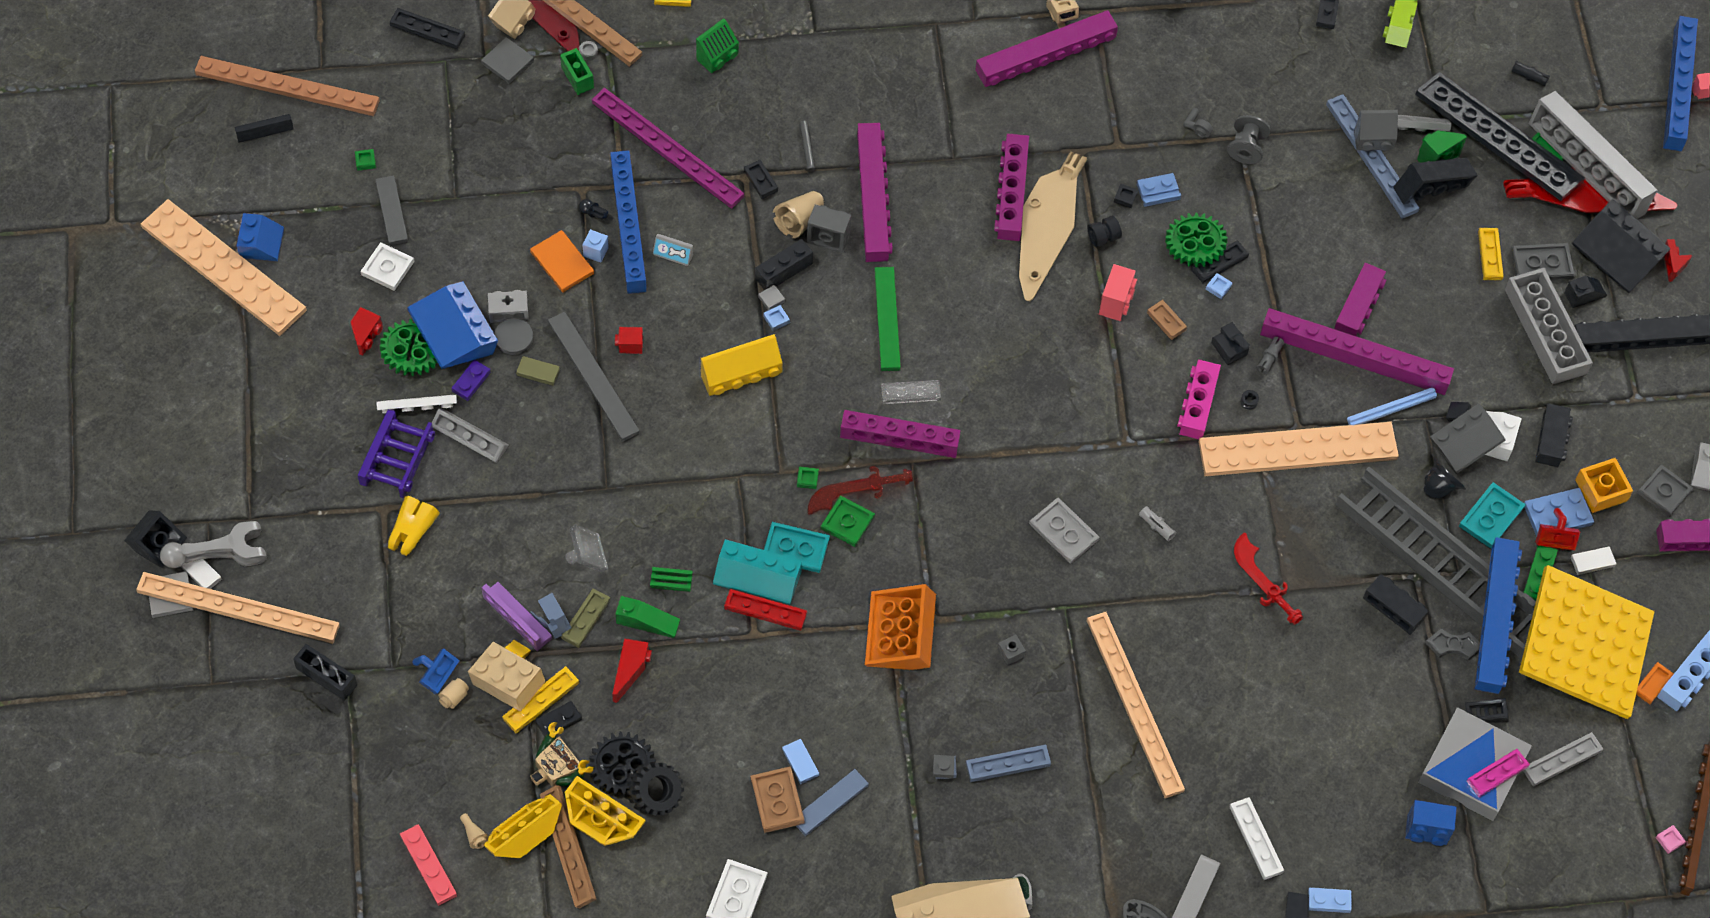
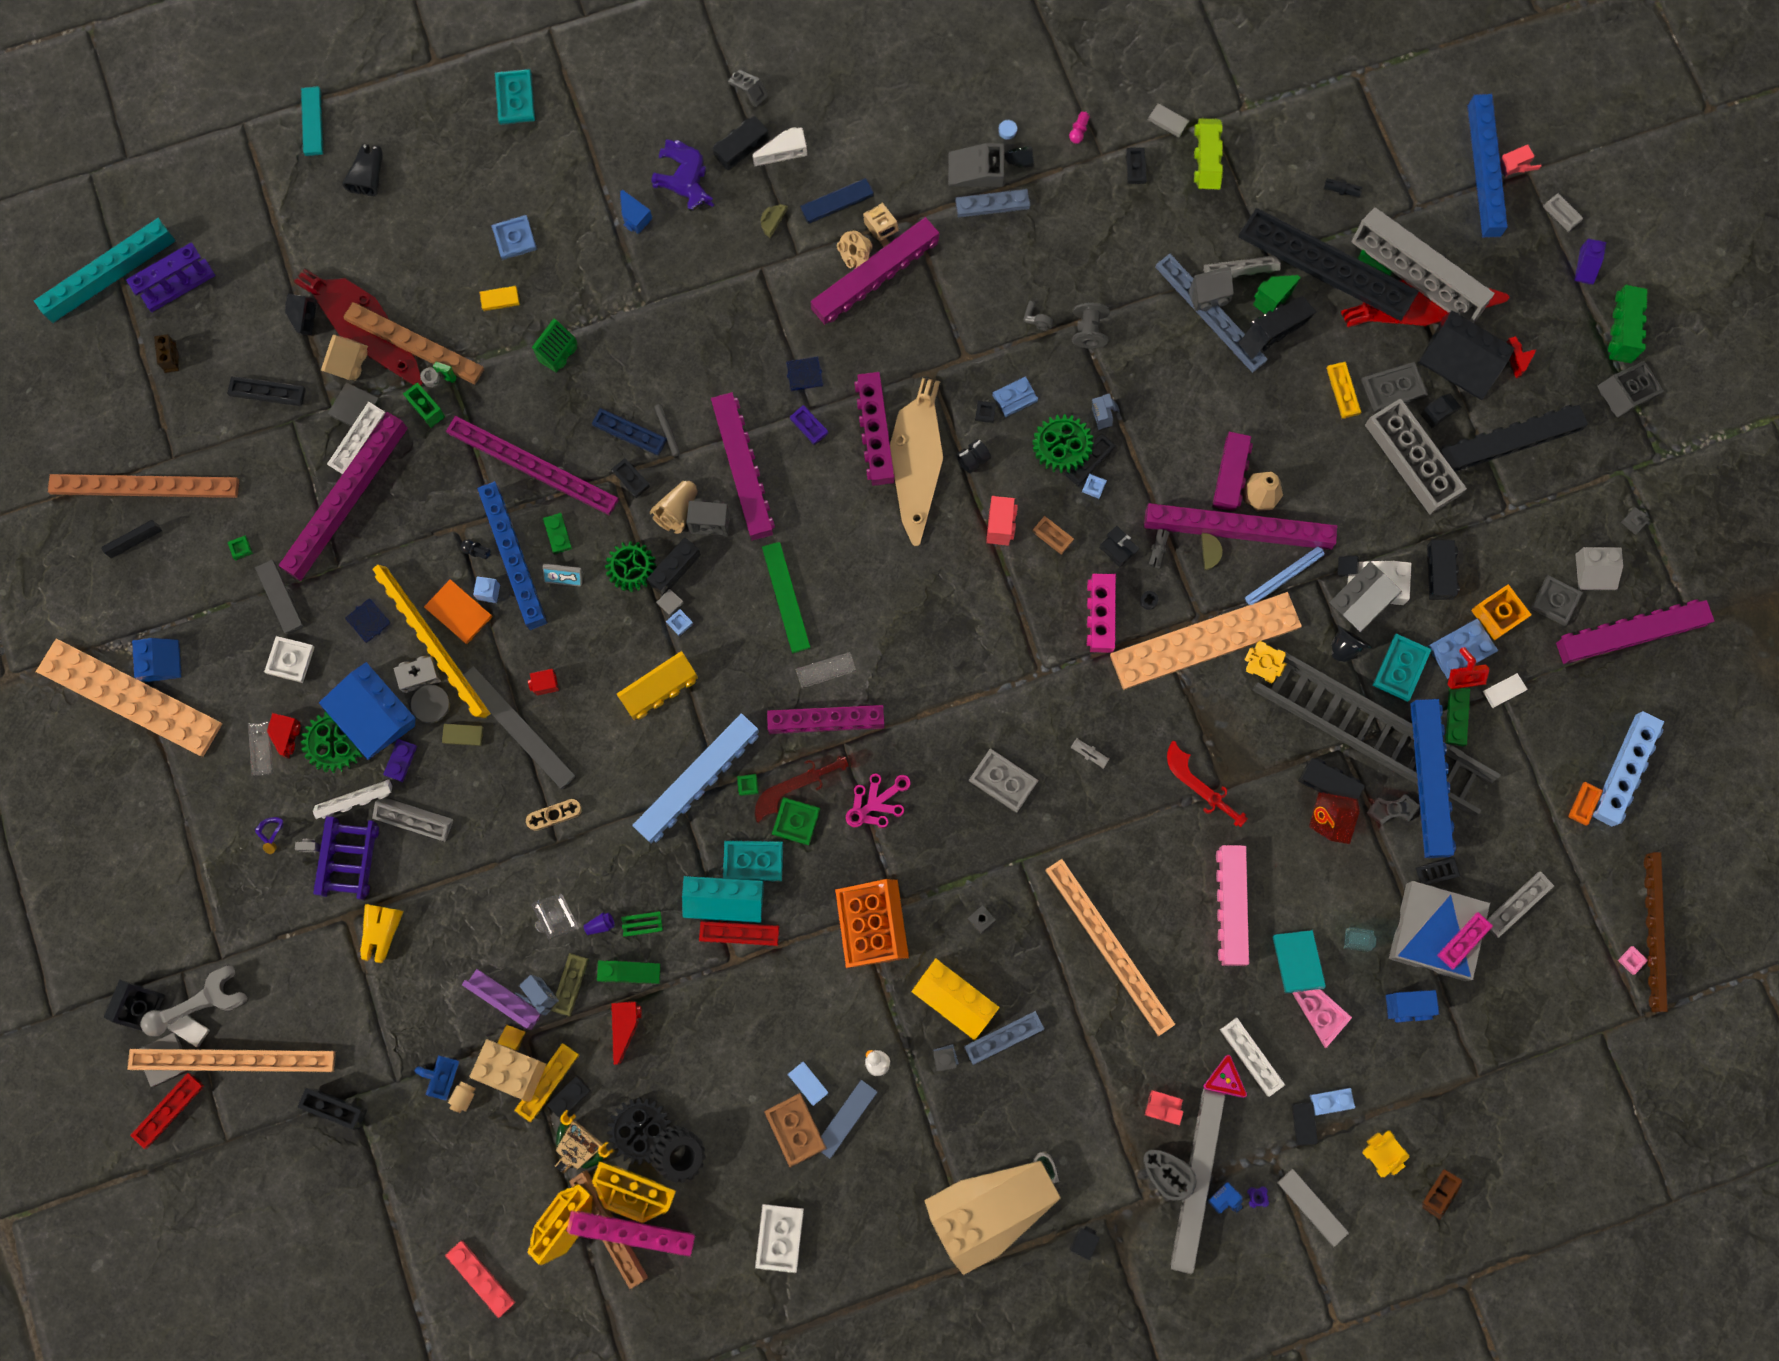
camera: 10 degrees left, 15 degrees up
tan cone [460,814,489,849] -> none
yellow plate [1519,565,1654,719] -> none
none -> red plate [130,1073,204,1149]
none -> clear plate [248,721,273,777]
none -> dark purple piece [255,817,284,854]
none -> magenta brick [278,412,408,581]
none -> light grey plate [295,839,321,853]
none -> white fence [327,401,386,474]
none -> clear blue piece [345,598,391,643]
none -> yellow plate [373,565,491,718]
none -> green tile [433,362,456,383]
none -> tan beam [526,799,582,831]
none -> green plate [543,513,572,555]
none -> dark pink brick [567,1210,695,1256]
none -> dark purple cone [584,912,615,936]
none -> dark blue tile [592,408,667,456]
none -> green gear [605,541,657,592]
none -> light blue brick [632,713,759,843]
none -> clear blue piece [786,357,823,391]
none -> dark purple plate [790,405,828,445]
none -> tan plate [837,231,872,268]
none -> dark pink plant [846,774,910,828]
none -> white animal [865,1050,890,1076]
none -> yellow slope [911,959,1000,1040]
none -> sand blue plate [956,189,1030,217]
none -> sand blue piece [1092,394,1120,430]
none -> coral piece [1145,1091,1183,1125]
none -> olive tile [1201,533,1223,571]
none -> piece [1204,1055,1247,1098]
none -> bright pink brick [1216,845,1249,966]
none -> tan cone [1243,472,1283,512]
none -> yellow piece [1245,640,1287,684]
none -> teal tile [1273,930,1326,993]
none -> bright pink wing [1293,989,1352,1048]
none -> clear red slope [1309,792,1360,844]
none -> clear light blue brick [1344,927,1376,952]

